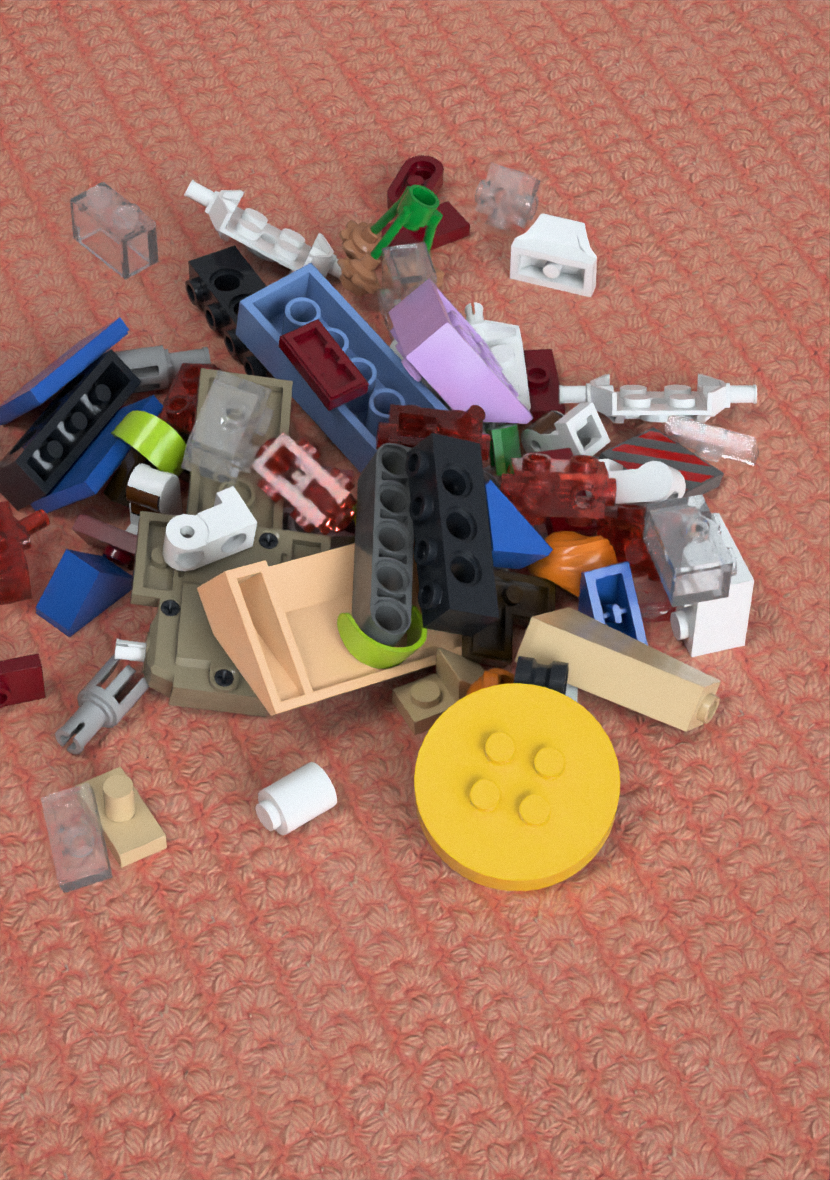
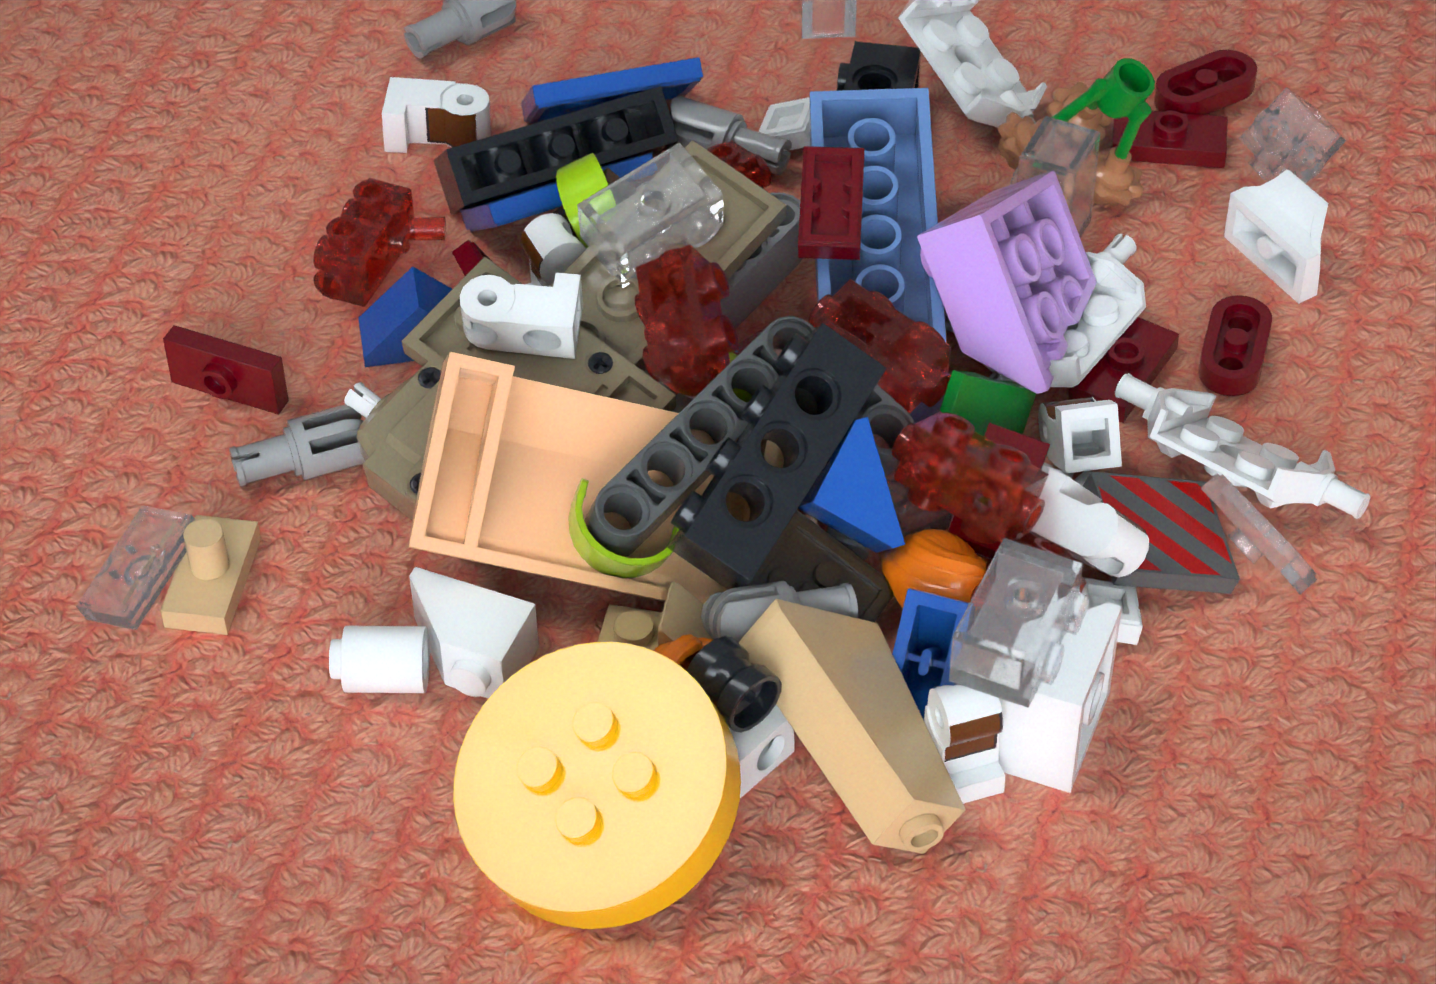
camera: 40 degrees right, 0 degrees up
none -> white slope [409,567,539,699]
none -> light grey arm [701,581,858,642]
none -> white tile [758,97,810,151]
none -> white leg [924,674,1005,804]
none -> dark red plate [1198,295,1272,396]

